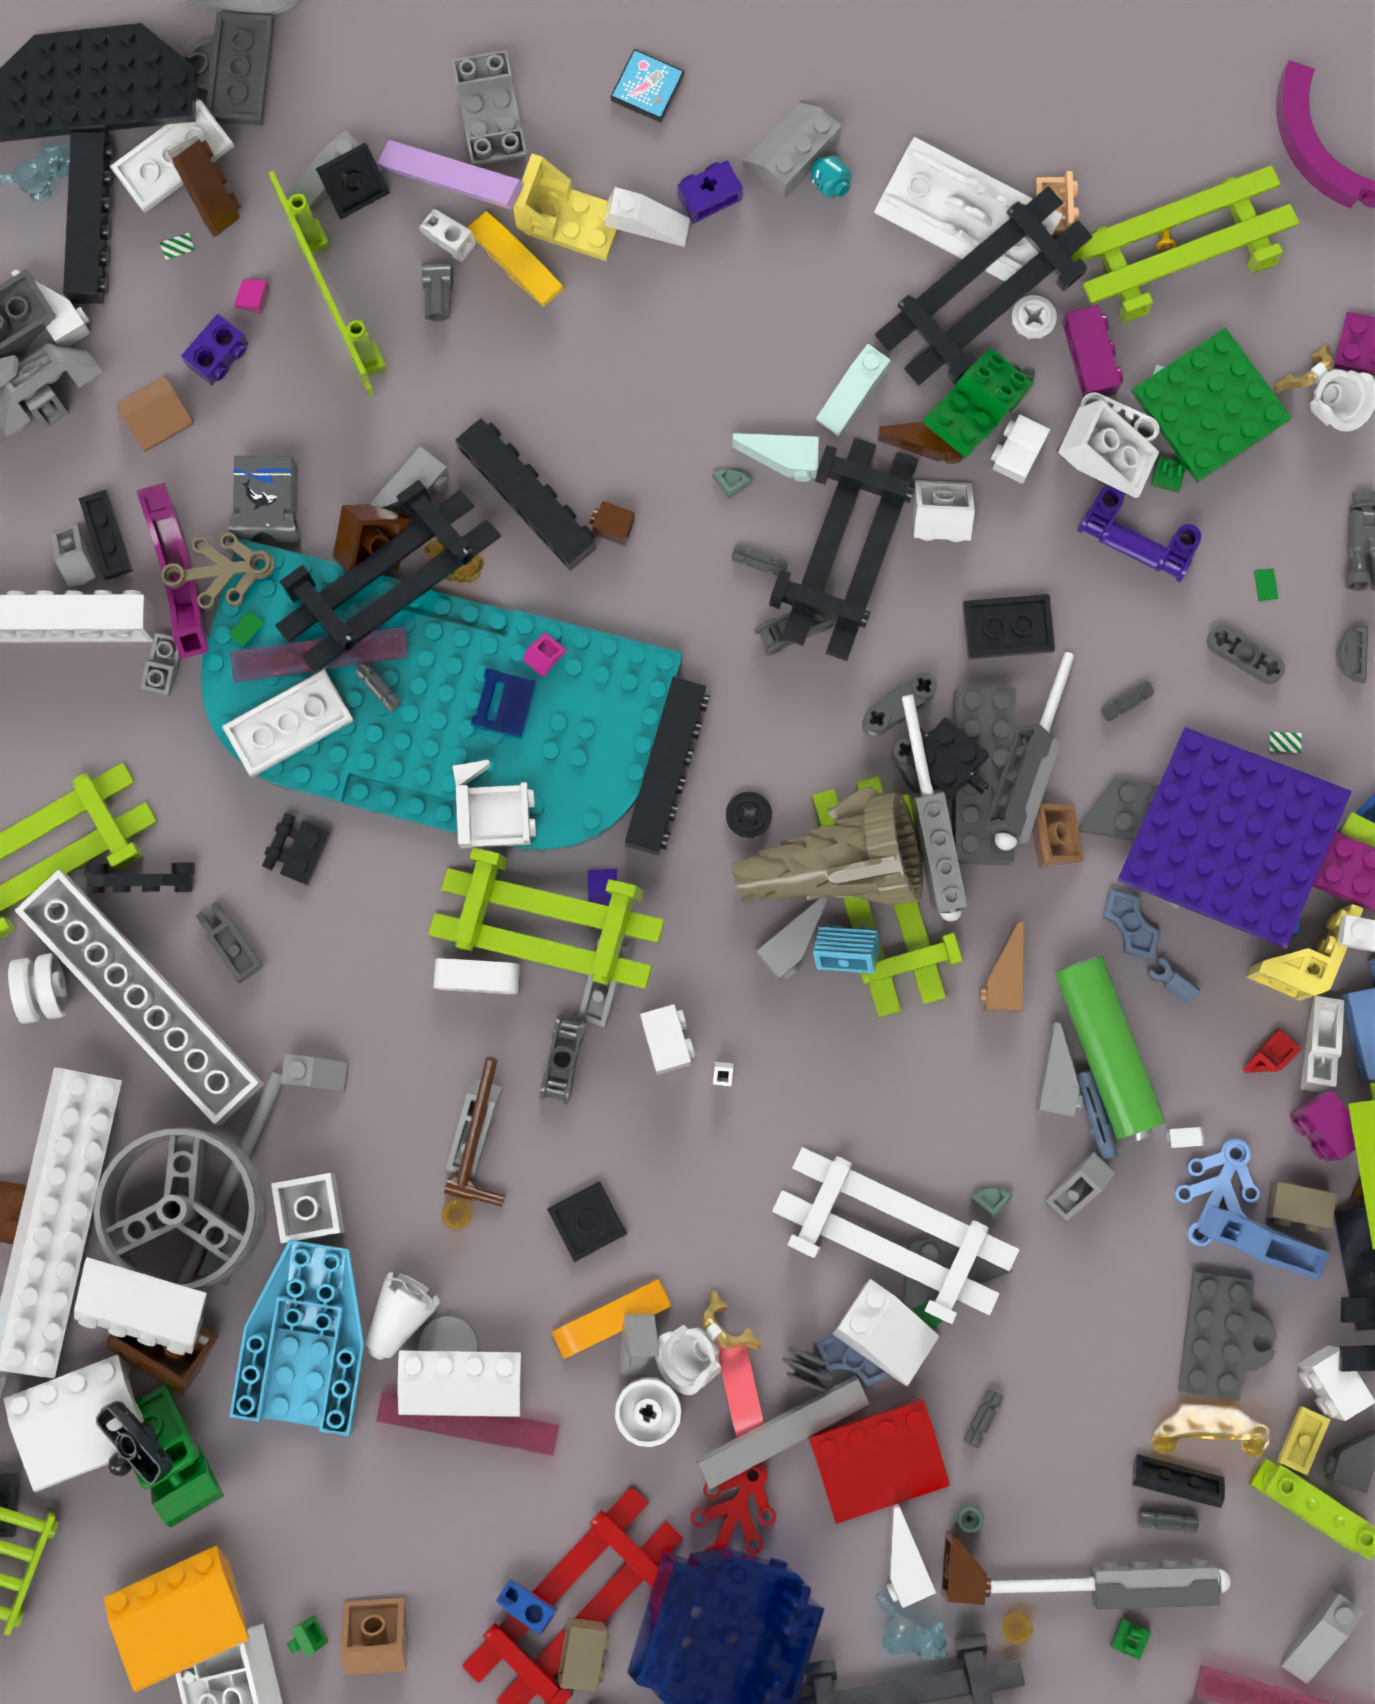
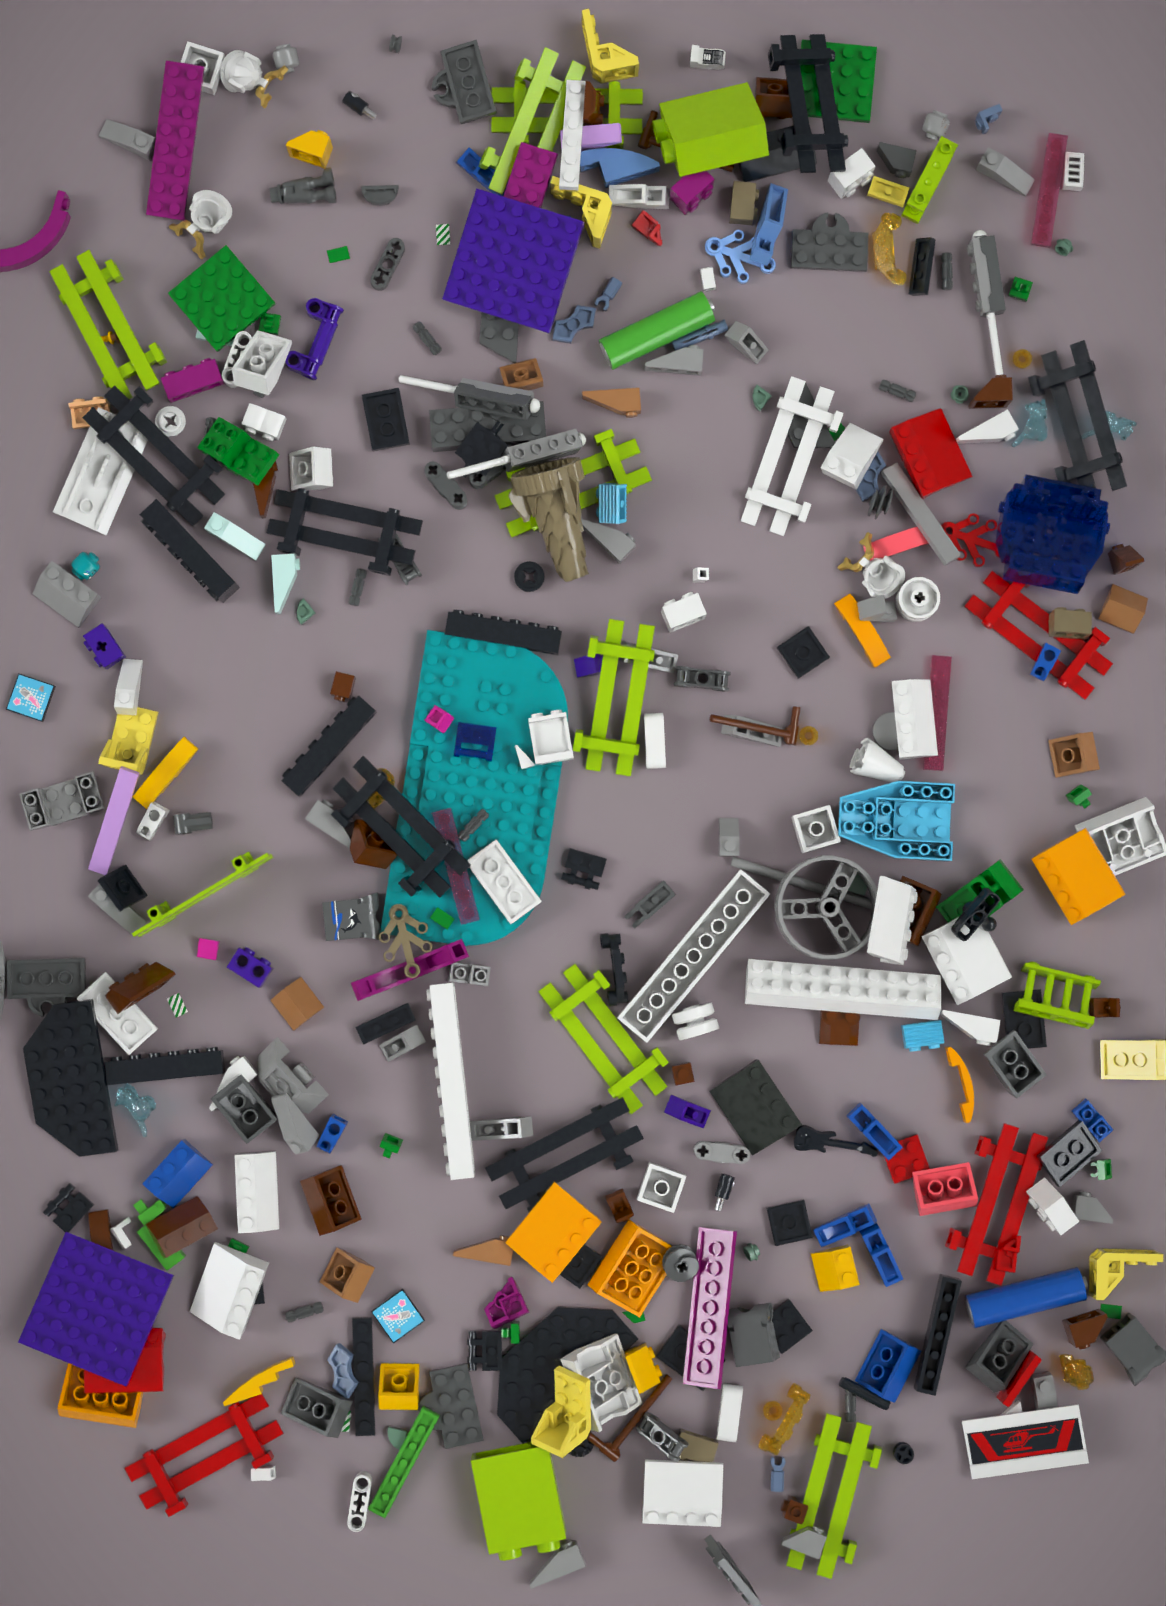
camera: 100 degrees left, 5 degrees up
none -> black brick [139,499,240,603]

